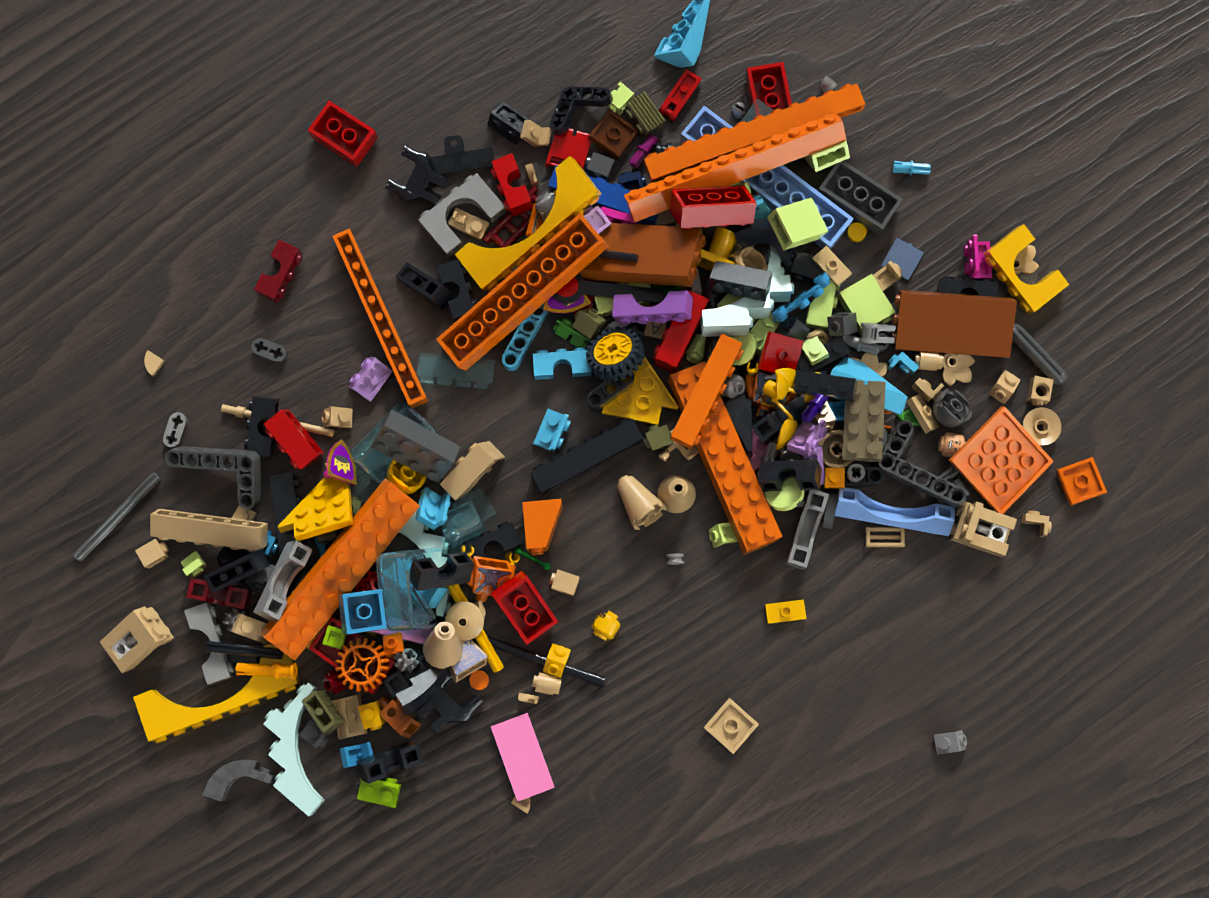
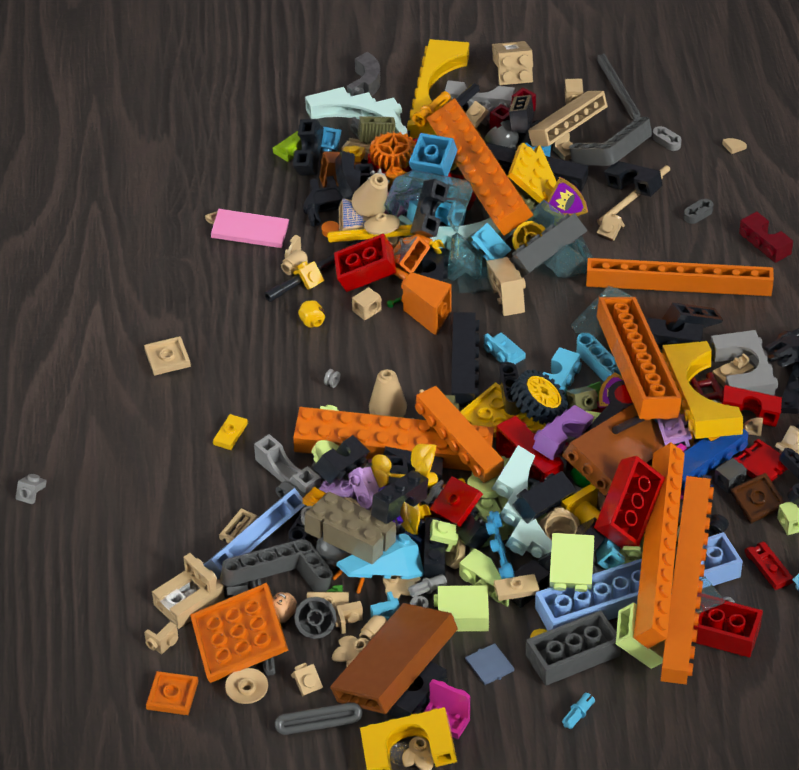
camera: 120 degrees right, 35 degrees down
yellowish green bracket [181,551,207,578] -> none
light grey arch [253,541,312,621] -> none
red brick [264,409,325,470] -> none
lavender bracket [349,357,393,402] -> none
tan cone [617,475,666,530] -> none
olive brick [625,91,666,138] -> none
magenta axle [629,134,659,168] -> none
light grey head [720,374,745,399] -> none
light grey hinge [821,76,837,92] -> none
dark grey brick [827,312,858,336] -> none
light grey piece [859,322,896,344] -> none
tan bracket [873,261,902,292] -> none
tan brick [1026,376,1054,407] -> none

